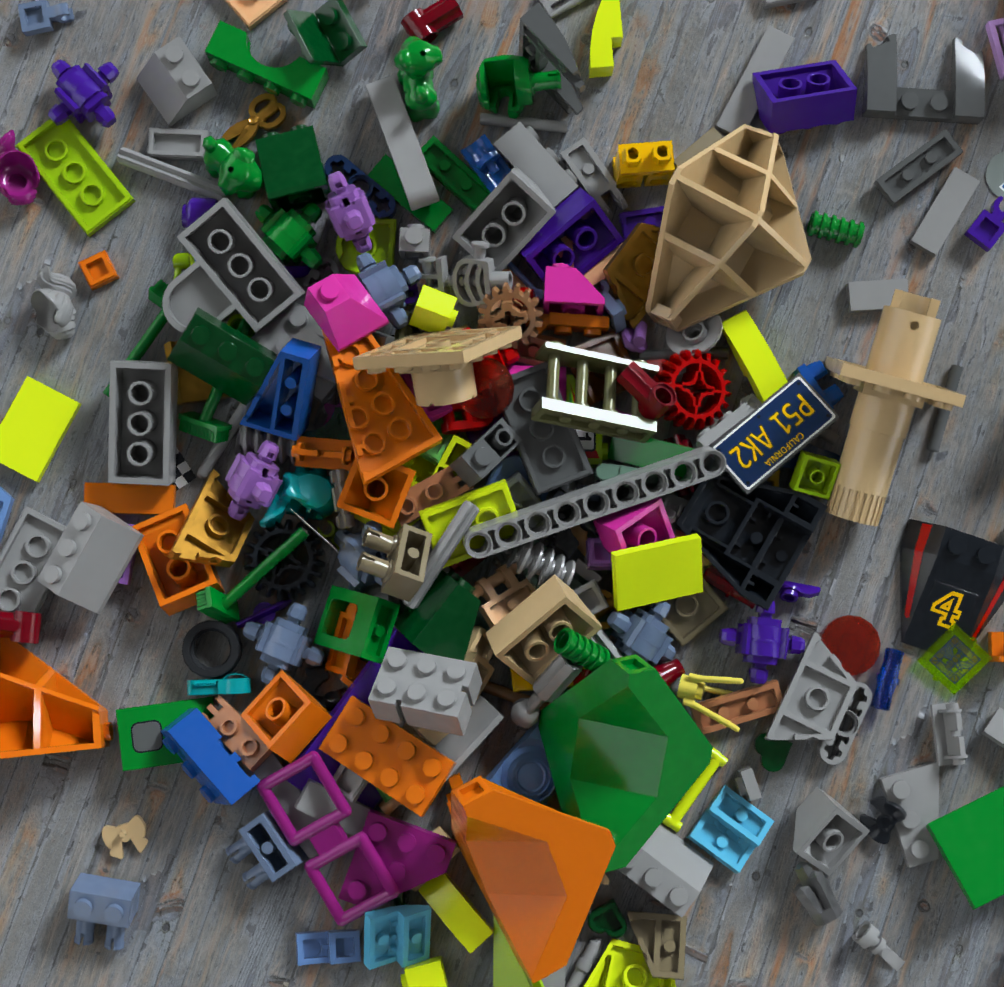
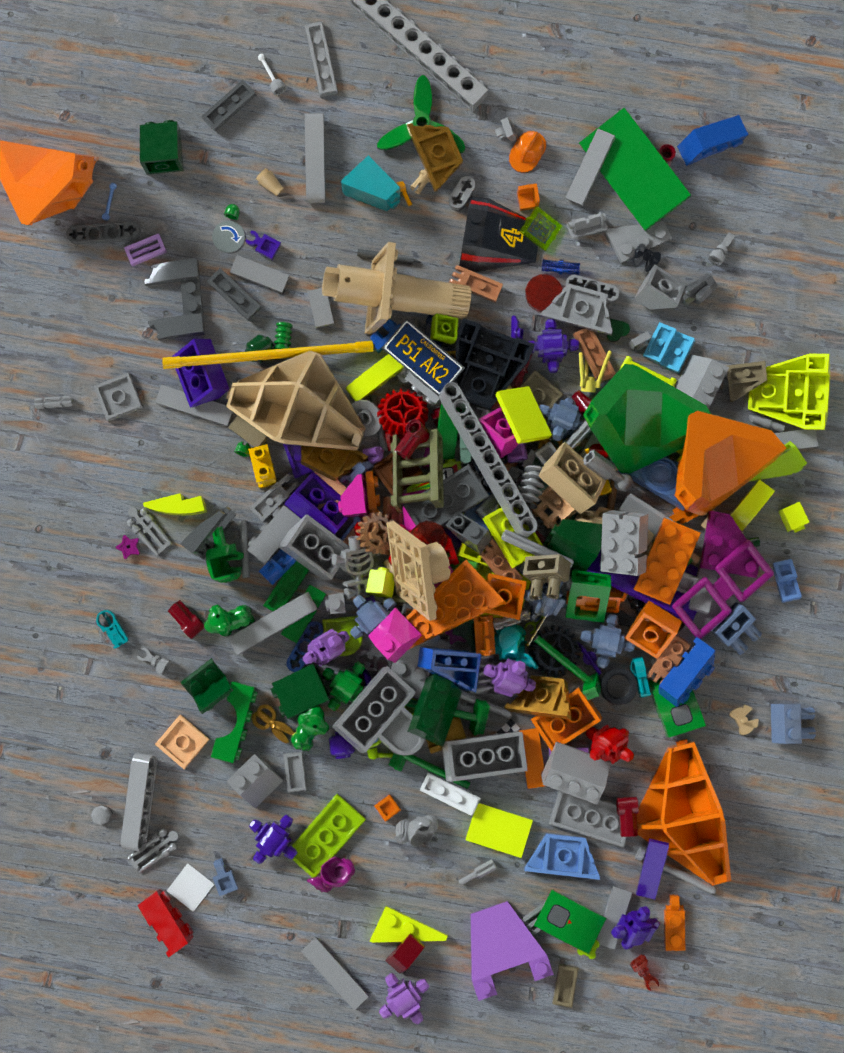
camera: 100 degrees left, 0 degrees up
light grey axle [117,147,227,201] -> none
medium azure slope [364,905,432,970] -> none
green piece [553,628,610,672] -> none
dark green tile [587,898,627,938] -> none
none -> yellow piece [162,341,373,369]
none -> green hinge [234,441,251,457]
none -> dark green head [245,335,274,363]
none -> white tile [420,773,481,816]
none -> nougat hinge [449,265,503,303]
none -> red piece [586,724,634,764]

